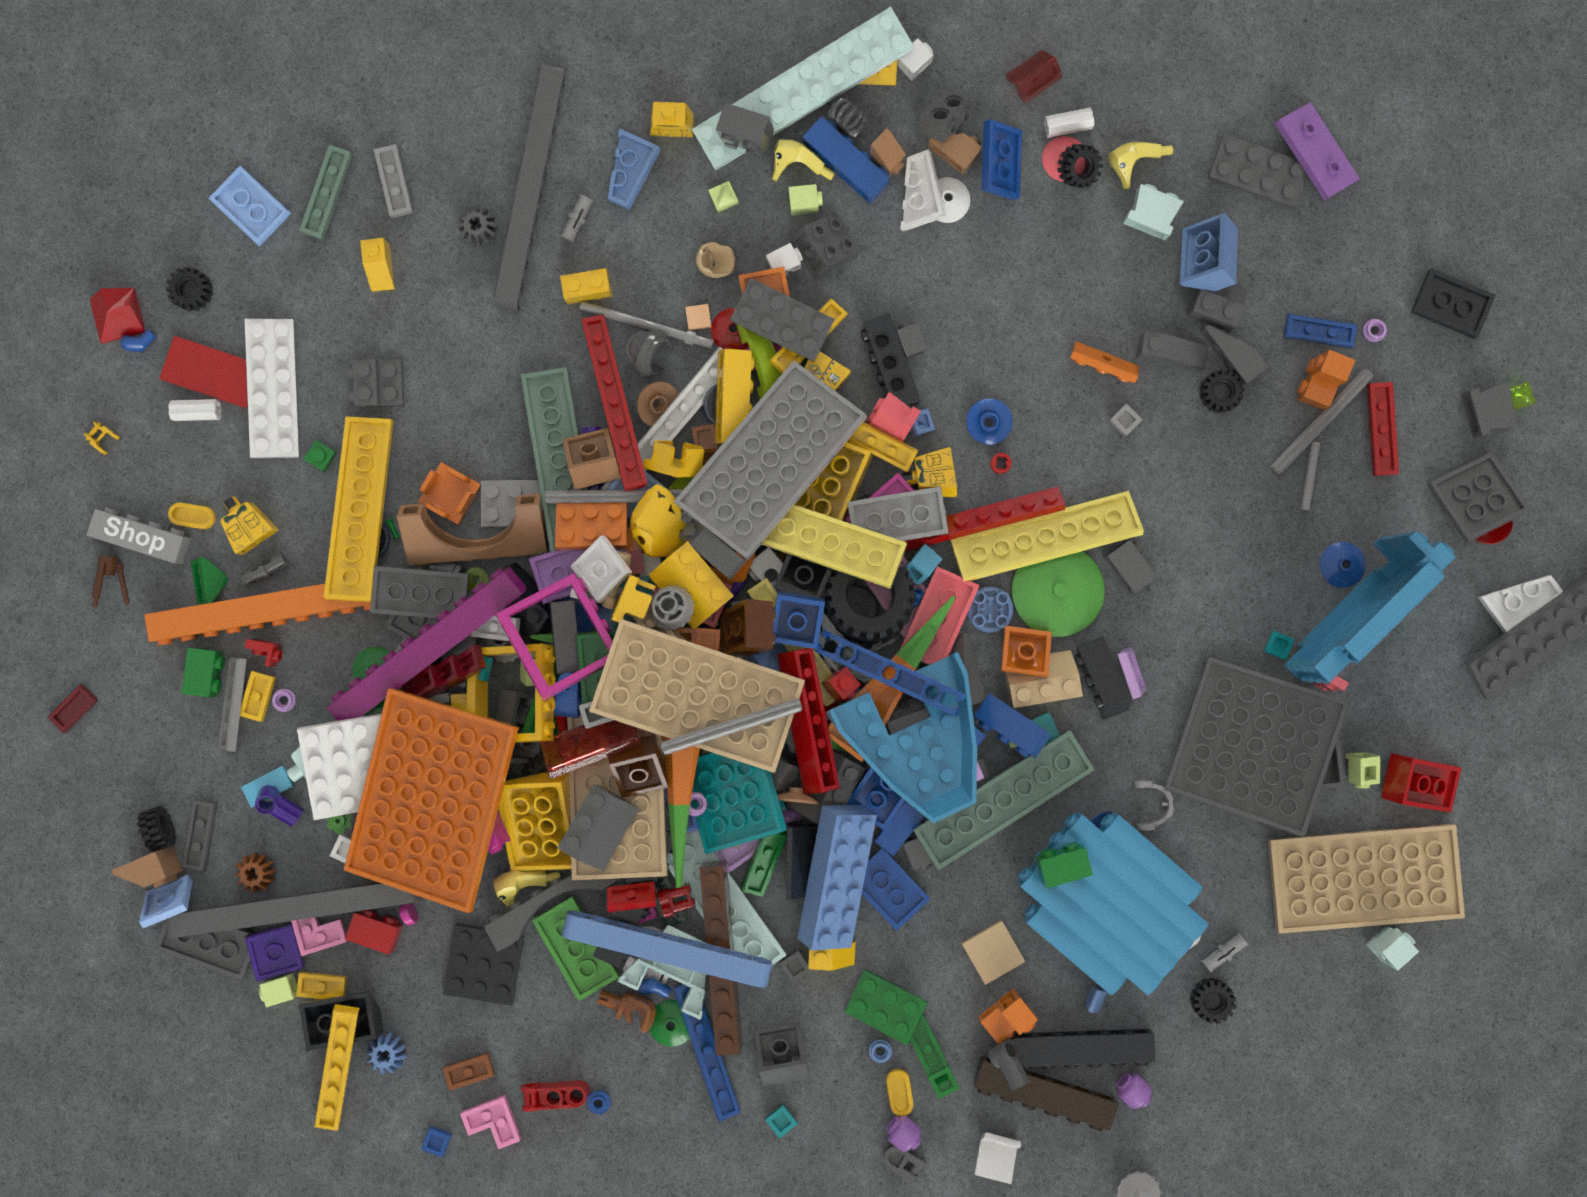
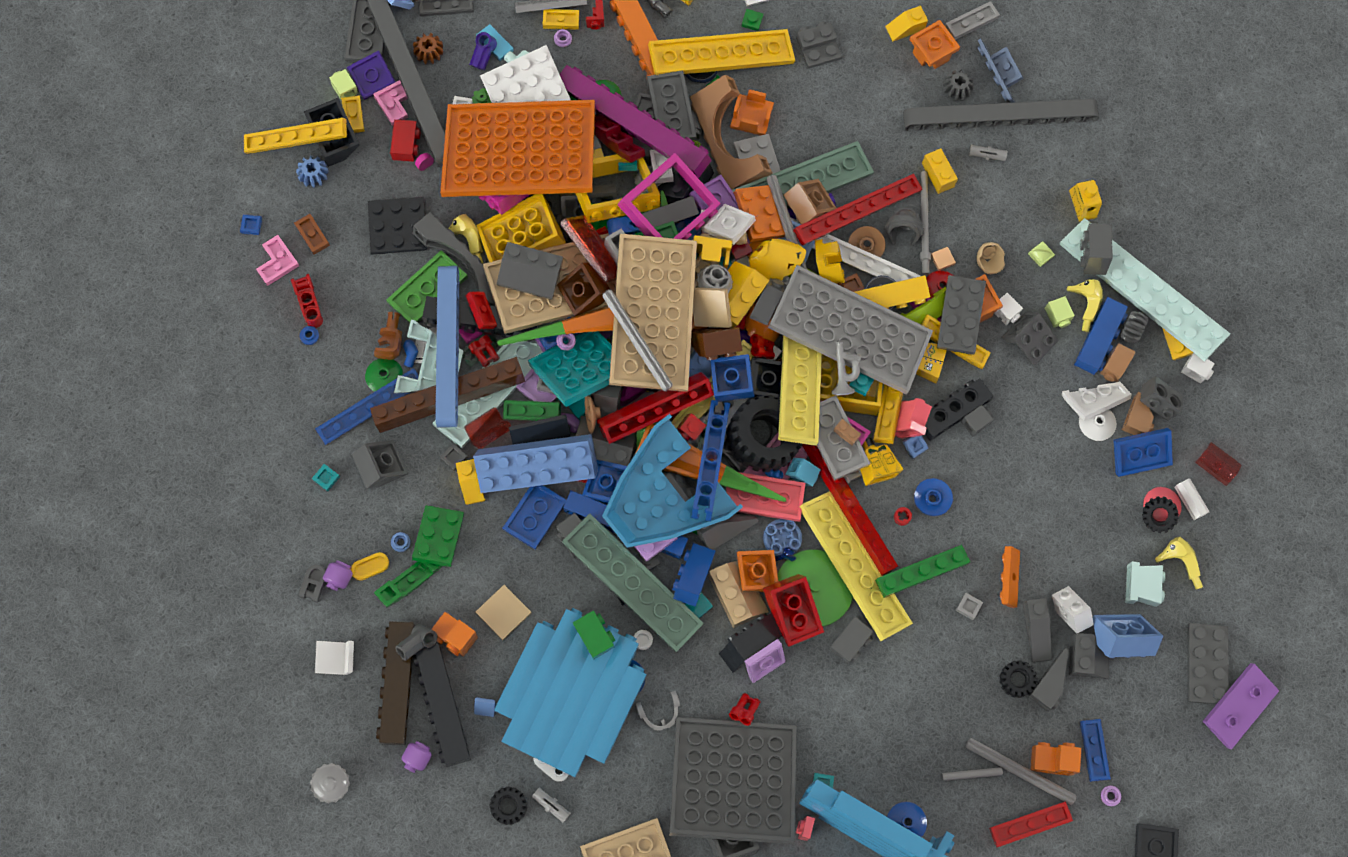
camera: 65 degrees right, 15 degrees down
medium blue wing [608,128,661,210] -> none
none -> clear red panel [464,407,511,449]
none -> white tile [634,630,653,650]
none -> tan tile [693,288,732,328]
none -> red piece [729,693,761,726]
none -> red piece [750,334,775,360]
none -> red slope [763,574,824,647]
none -> clear blue hand [775,547,797,562]
none -> light grey piece [831,341,861,395]
none -> medium nougat piece [834,419,861,446]
none -> teal plate [849,373,874,396]
none -> green plate [875,545,970,598]
none -> orange panel [909,20,960,69]
none -> sand blue bracket [977,38,1024,103]
none -> white brick [1052,586,1094,633]

